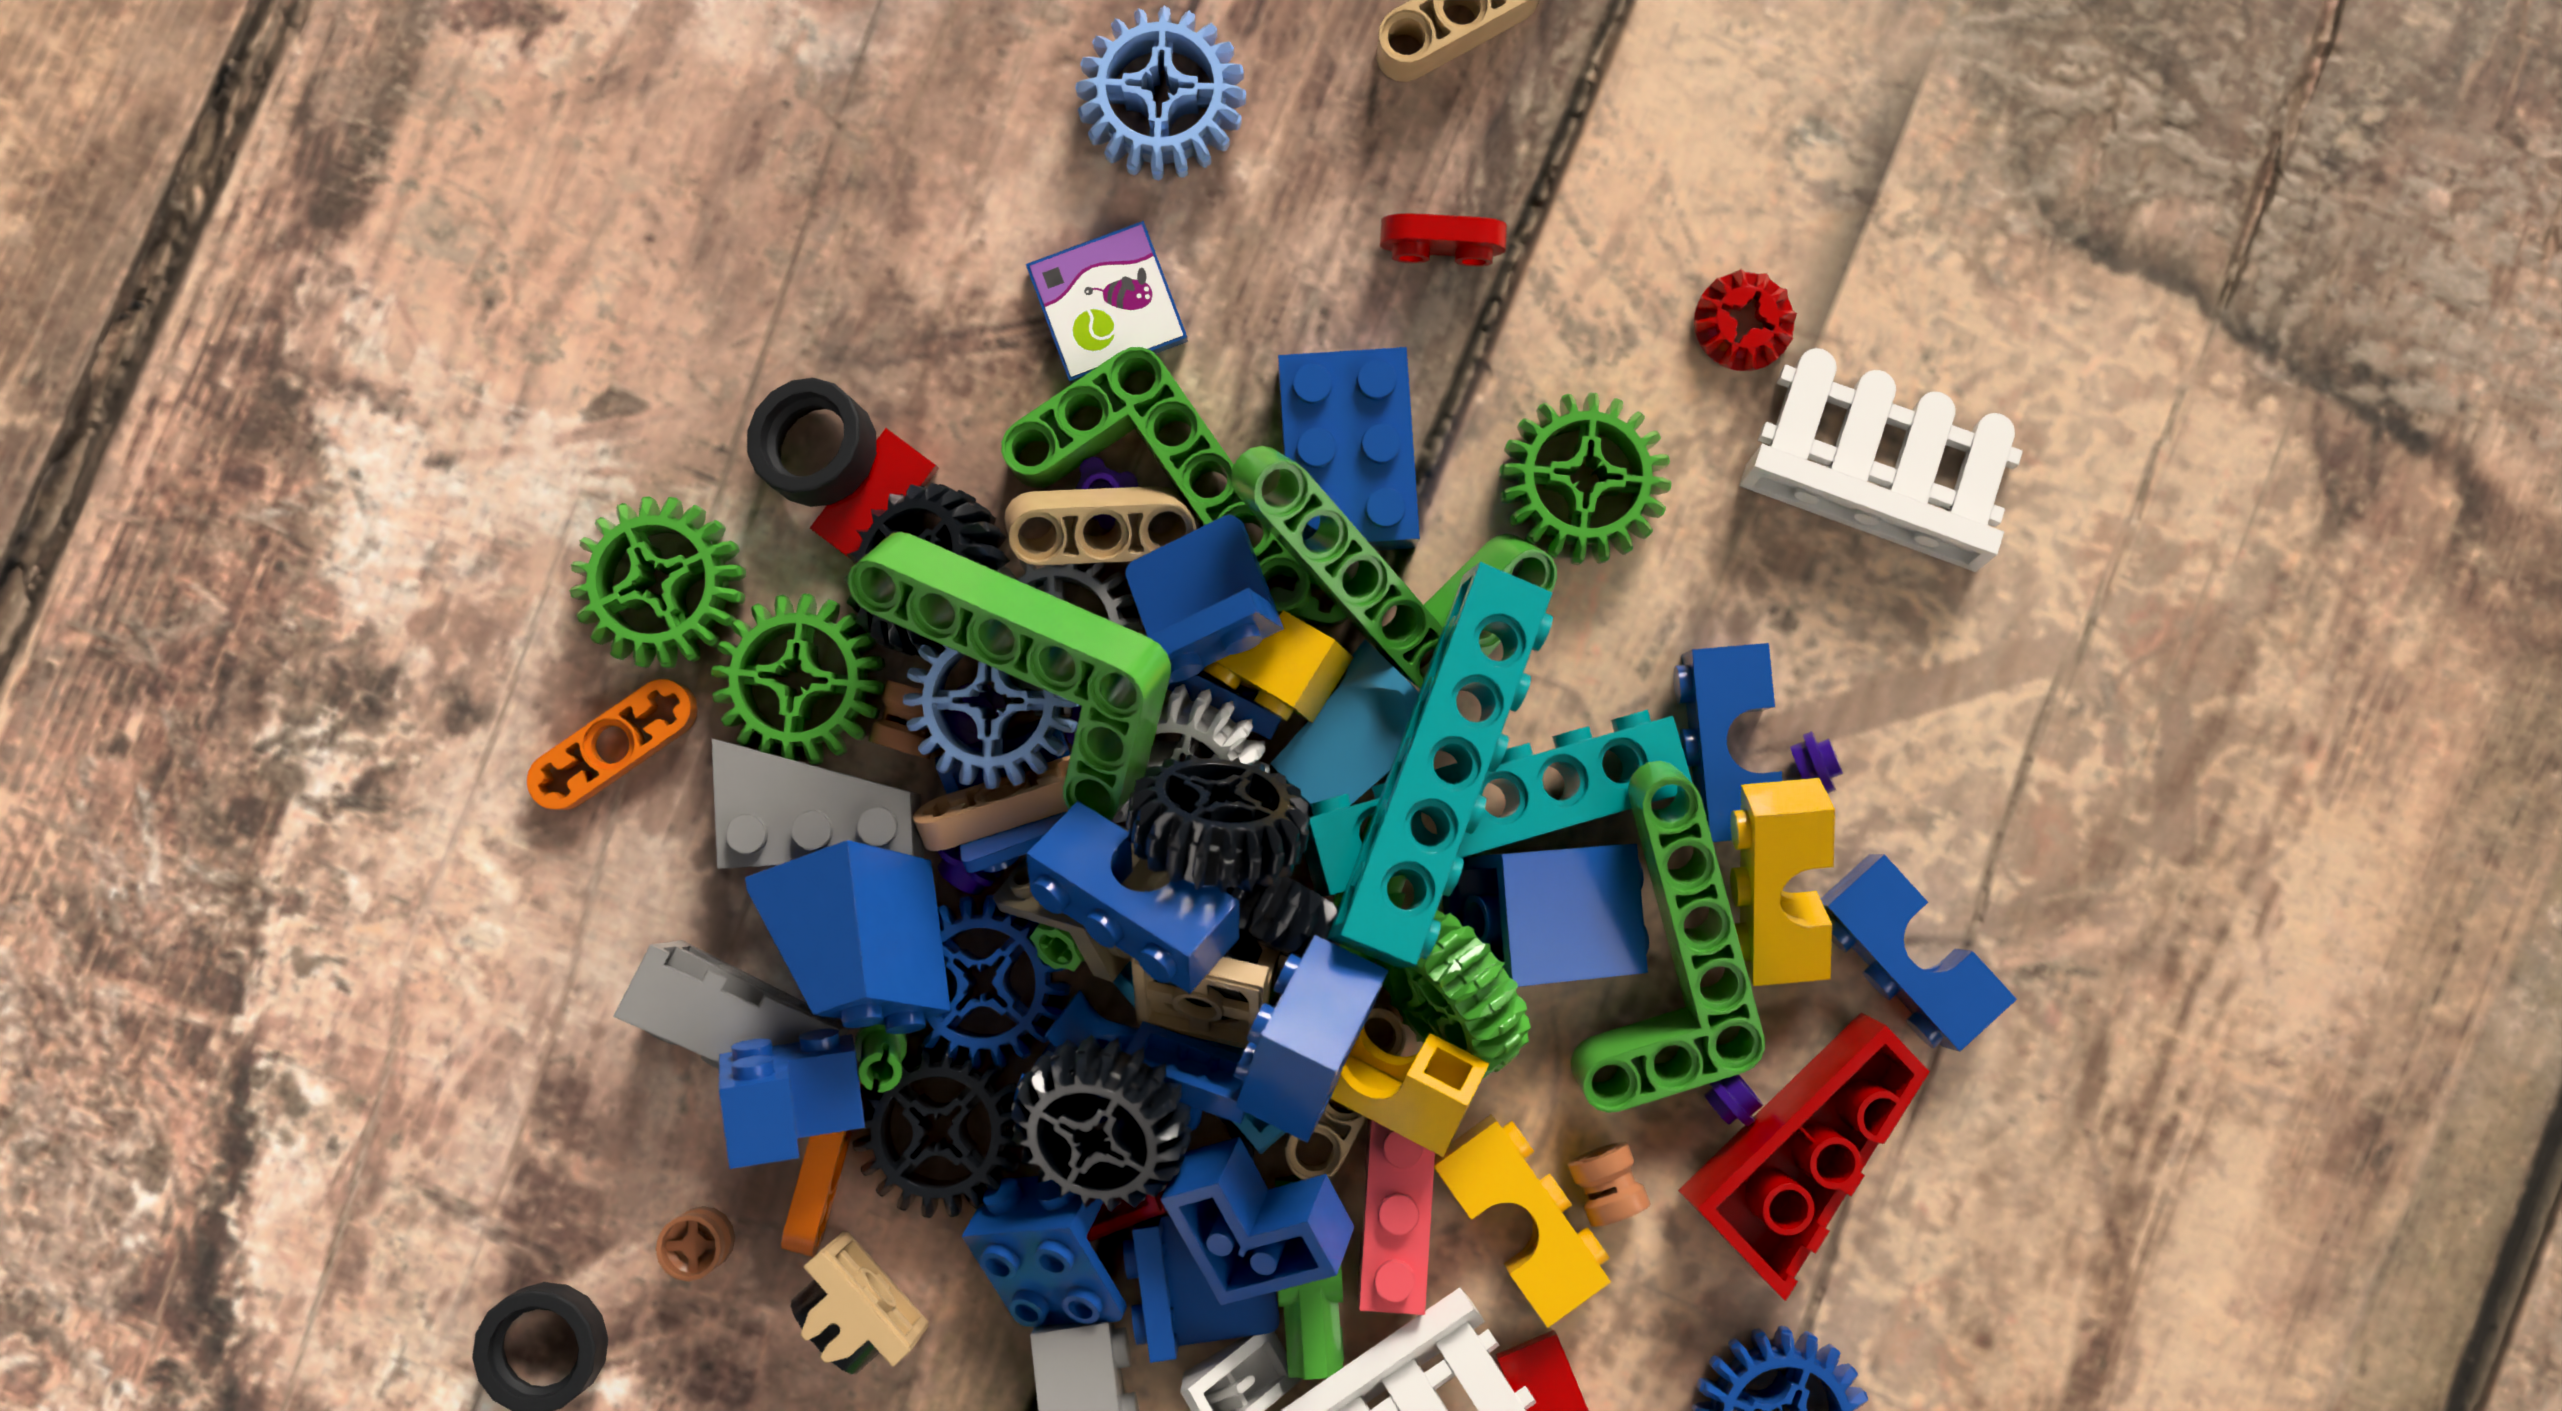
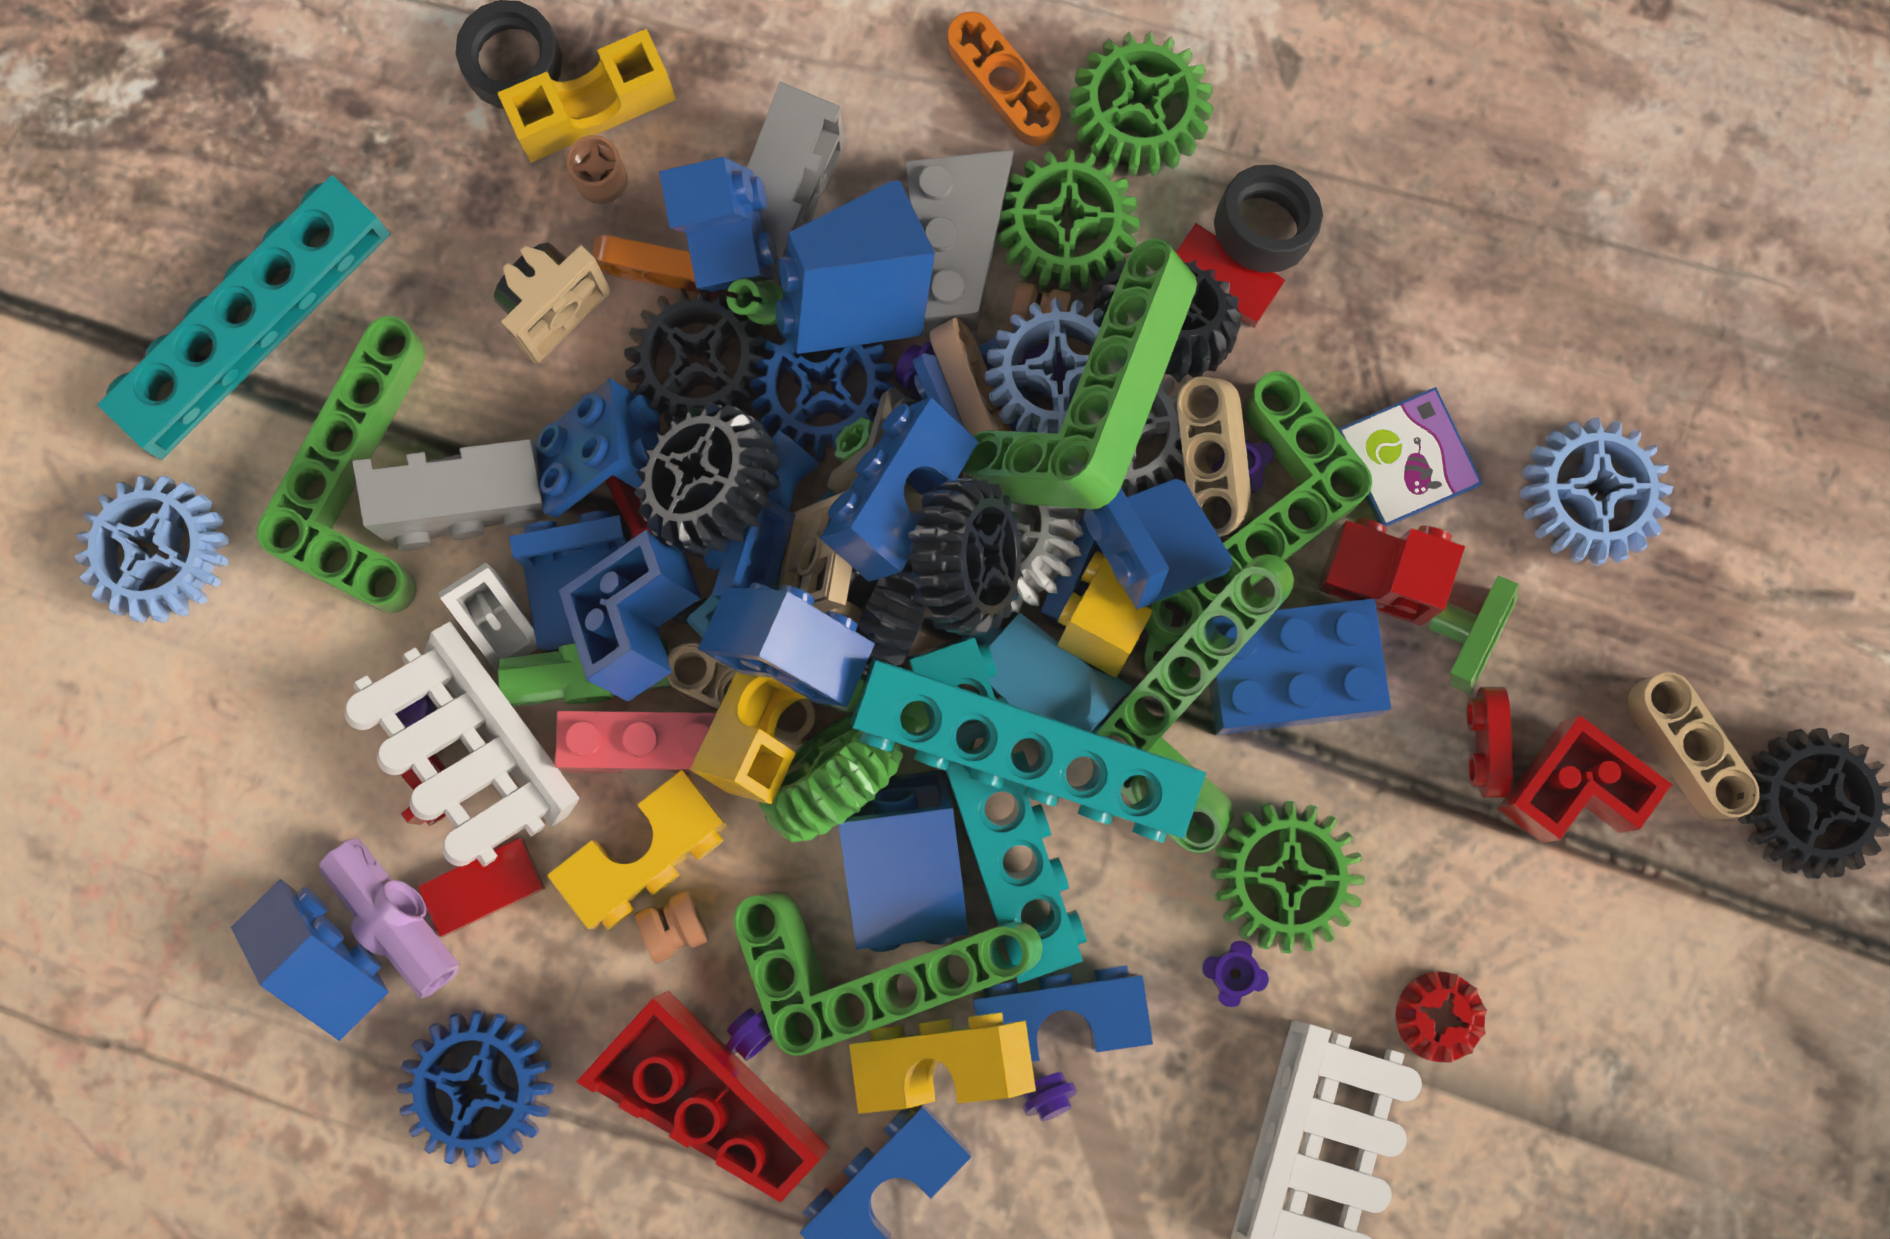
camera: 90 degrees right, 5 degrees down
none -> yellow arch [498,28,676,163]
none -> dark purple plate [1202,940,1269,1007]
none -> red brick [1317,518,1465,626]
none -> bright green tile [1429,575,1519,695]
none -> red brick [1497,715,1673,843]

